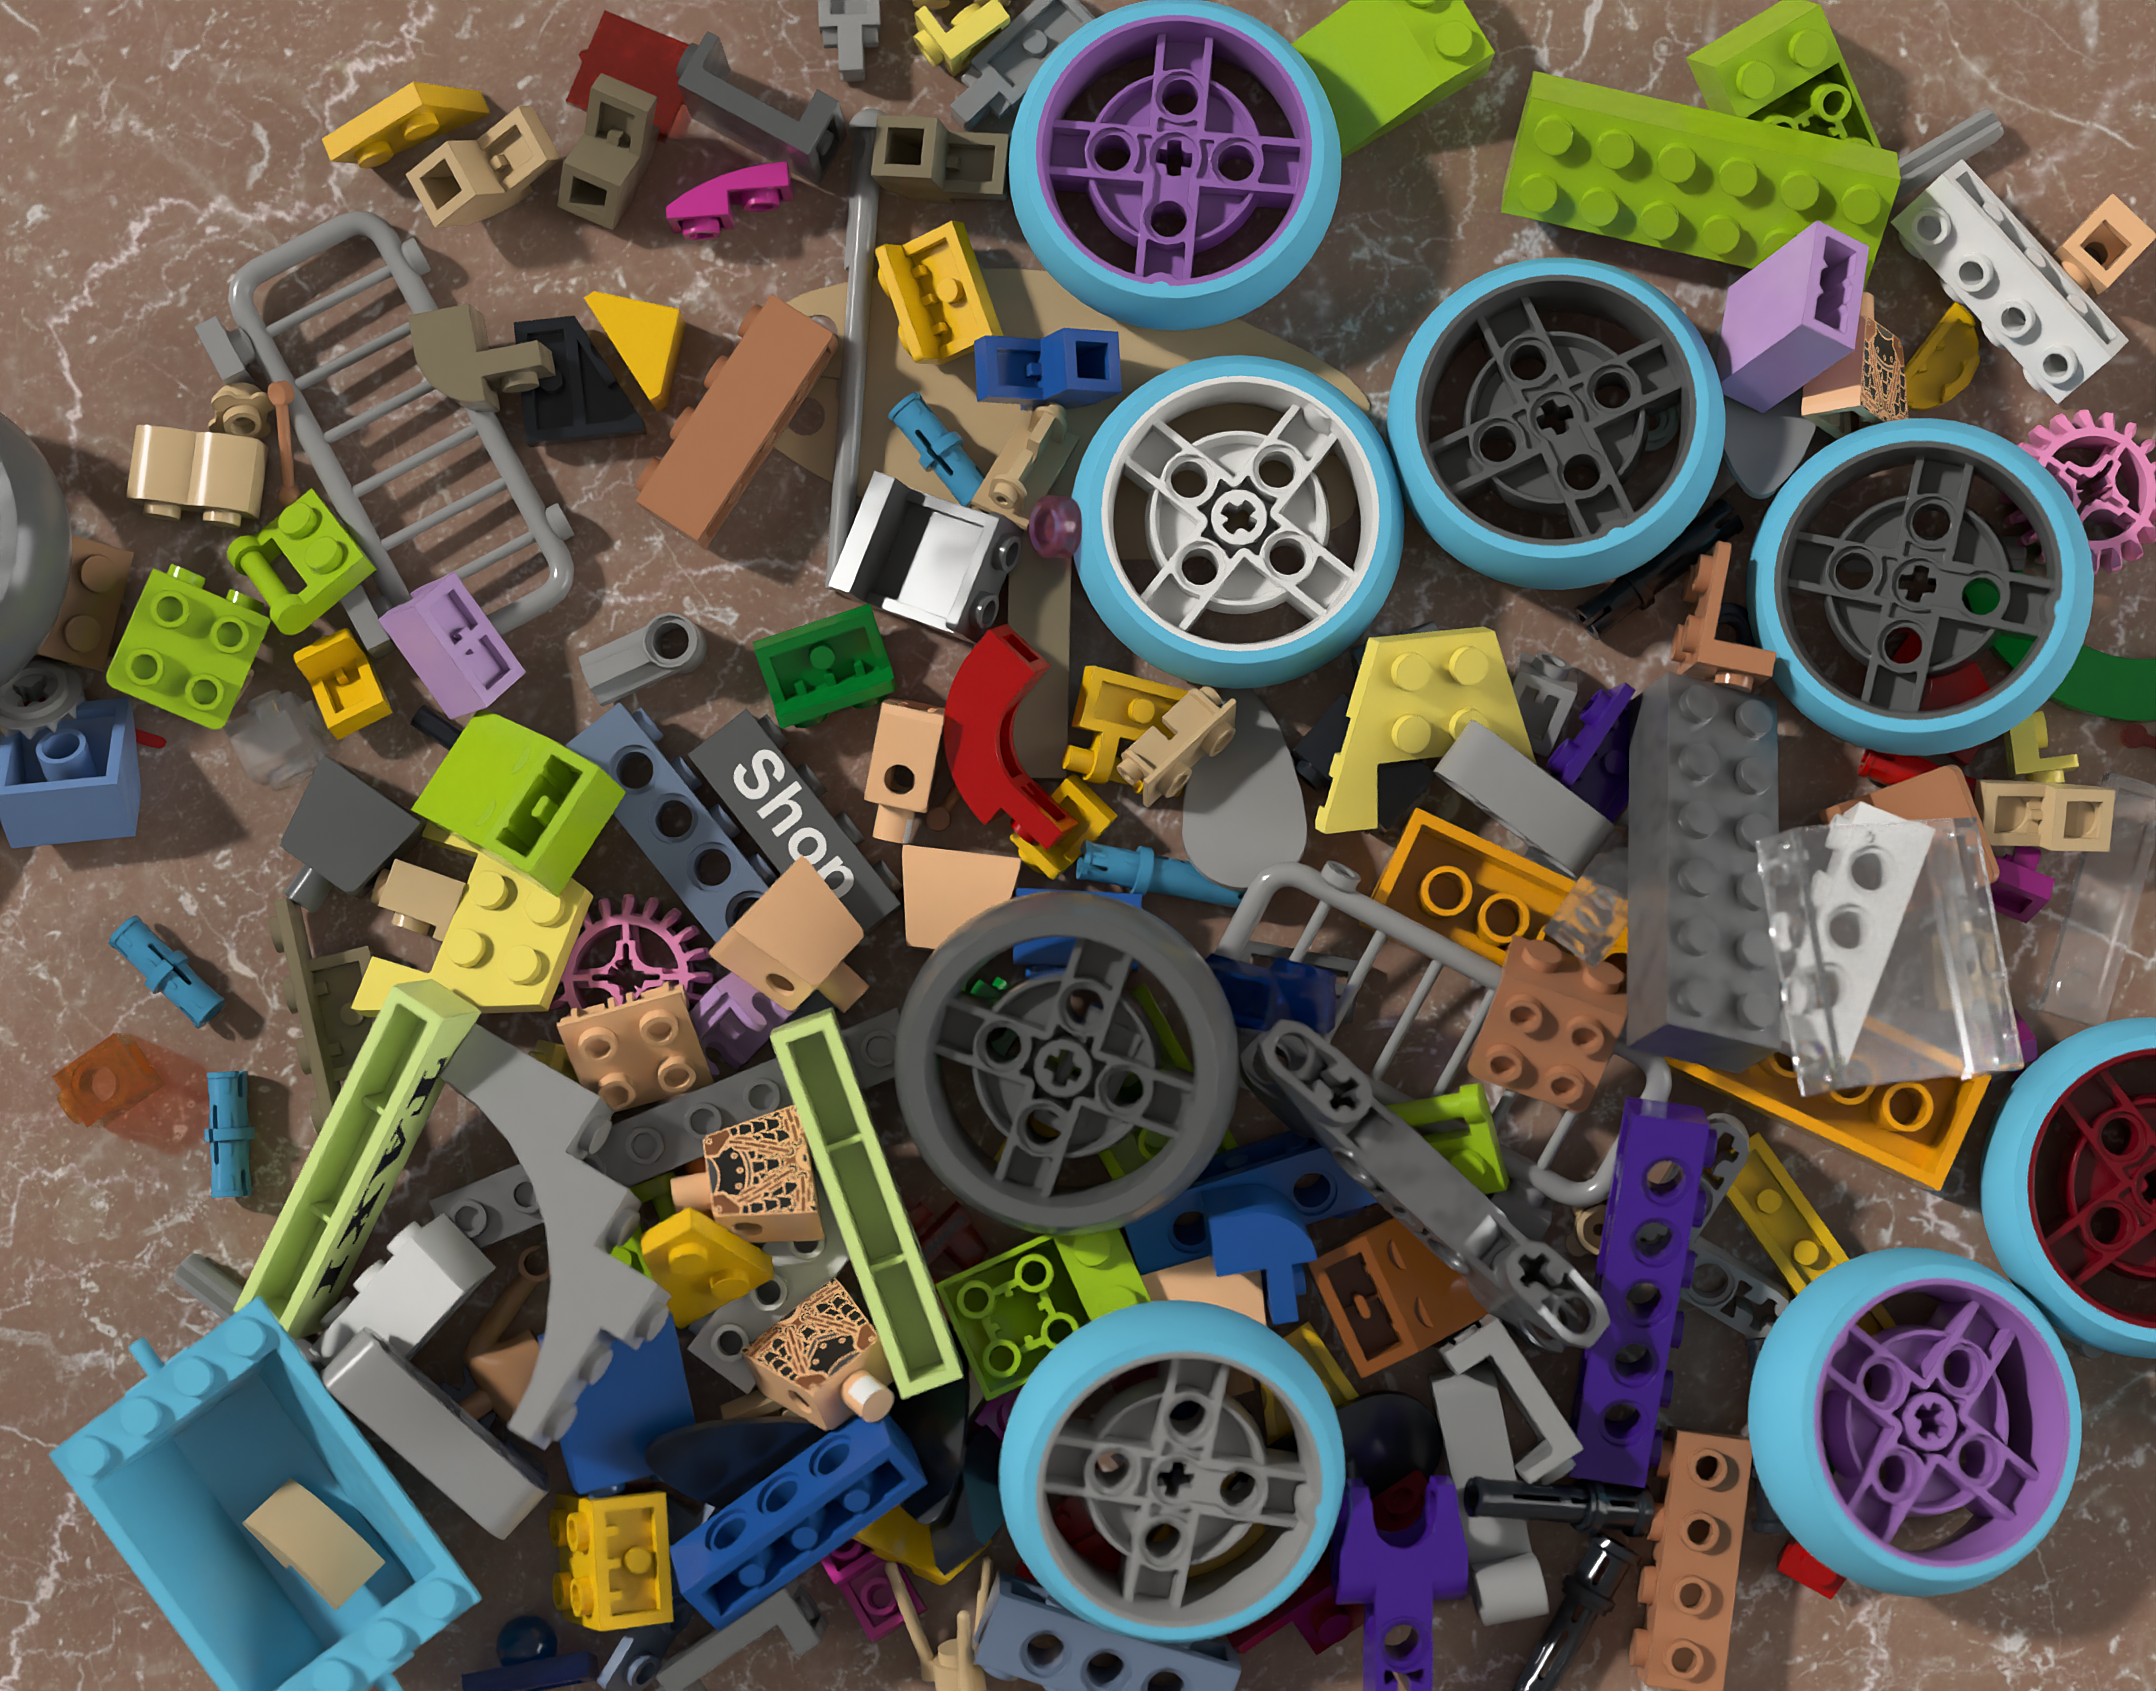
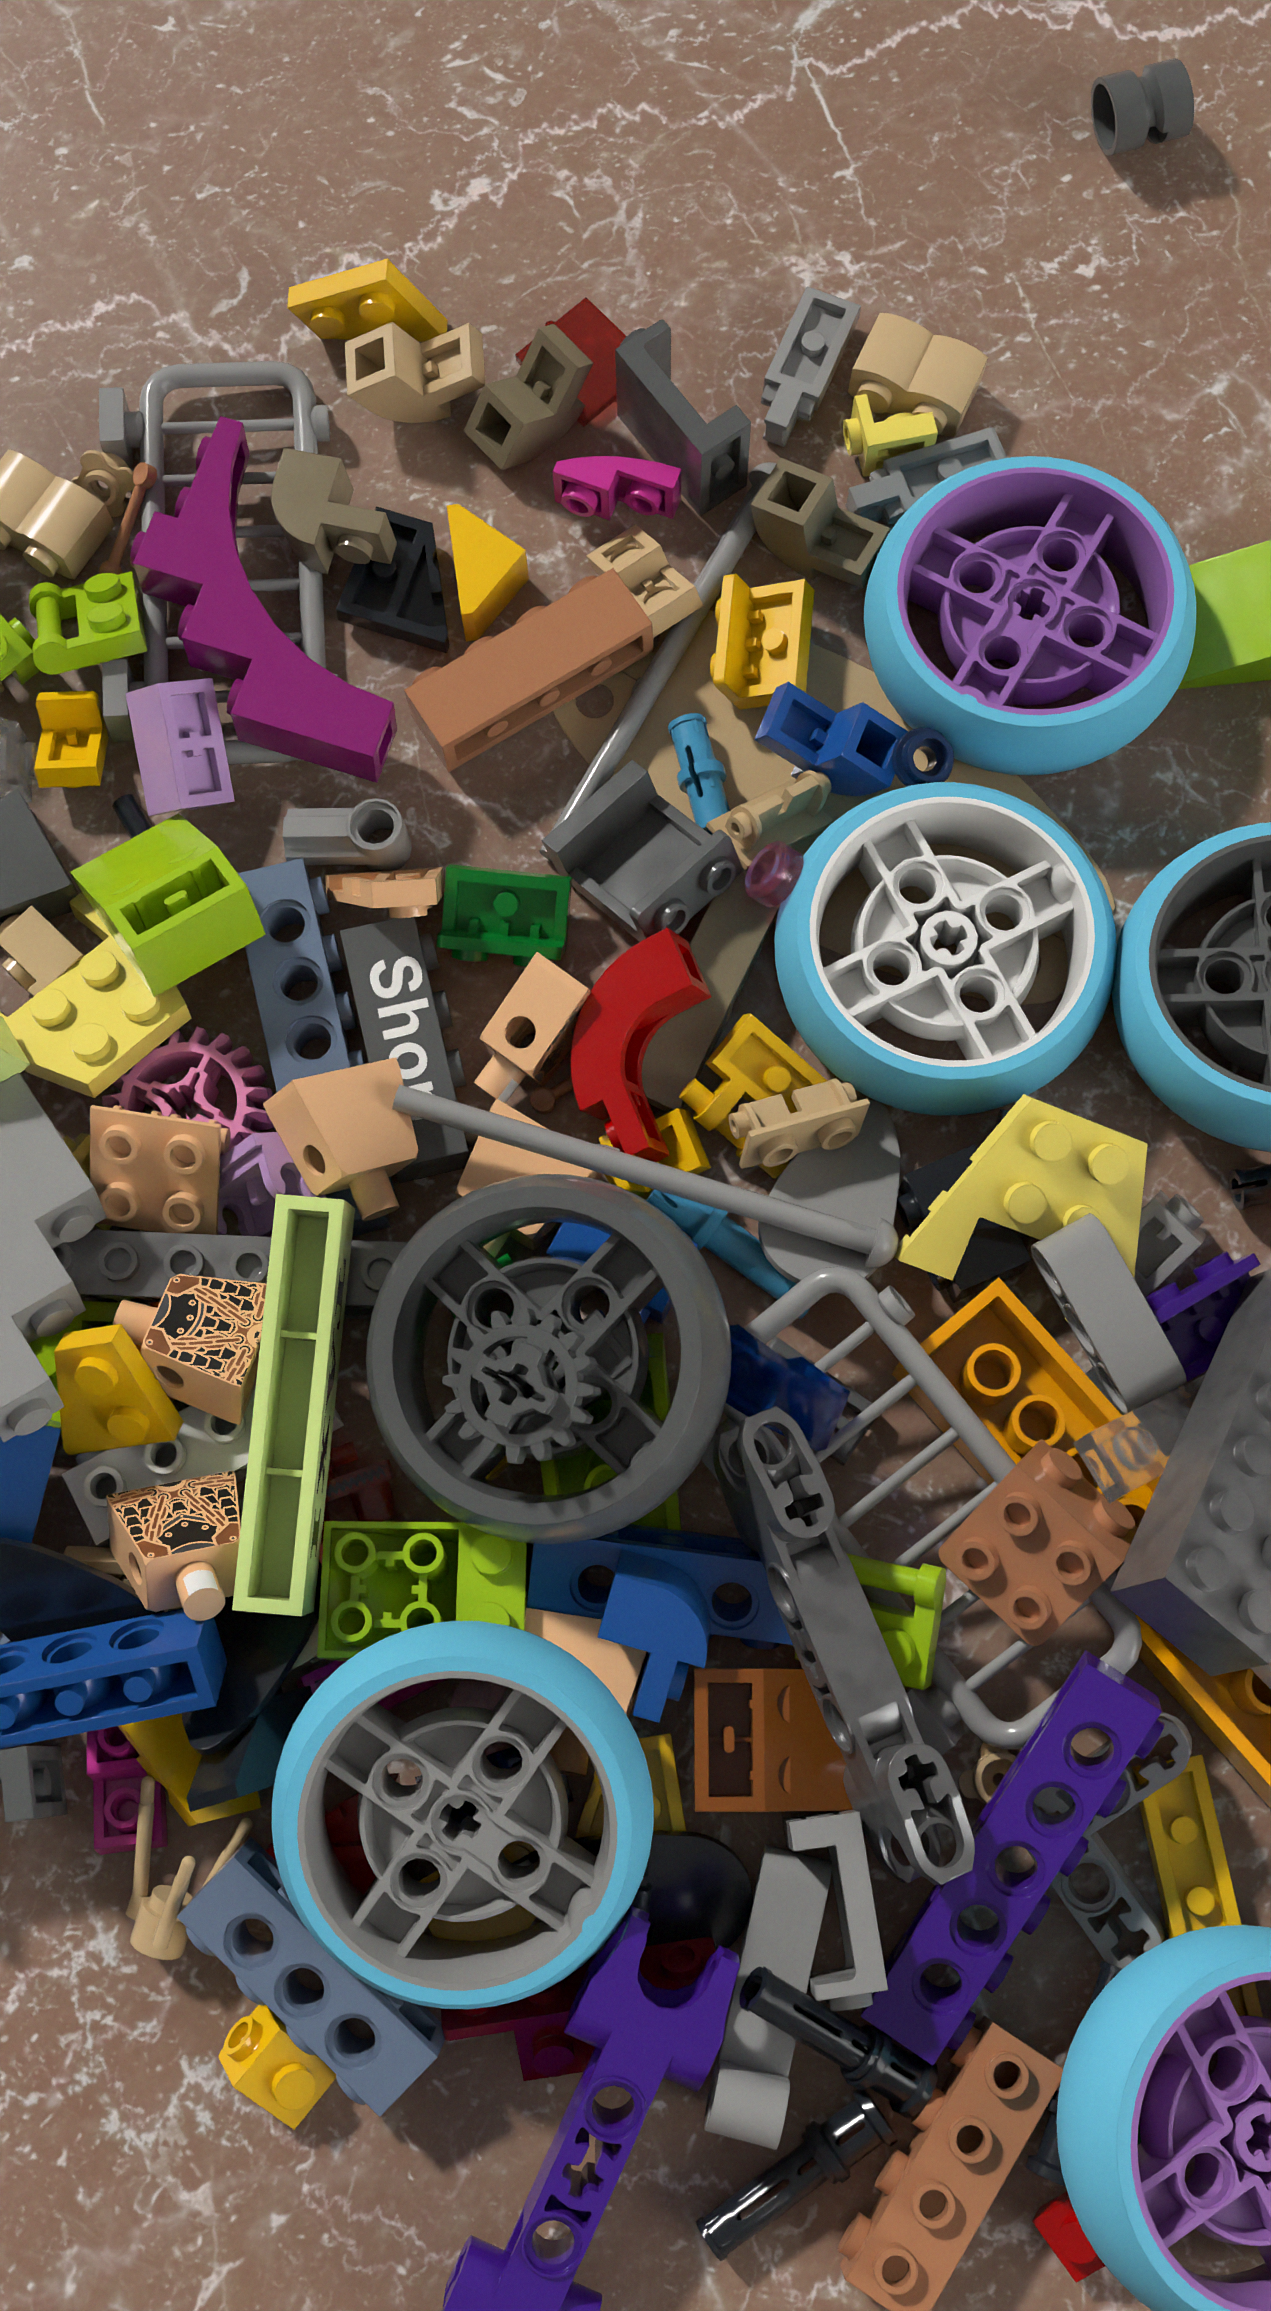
camera: 25 degrees right, 10 degrees down
none -> magenta arch [130,416,397,783]
none -> light nougat wing [325,867,445,918]
none -> light grey bar [392,1085,899,1268]
none -> dark grey gear [442,1307,600,1464]
none -> tan slope [586,524,703,638]
none -> dark blue plate [892,728,954,787]

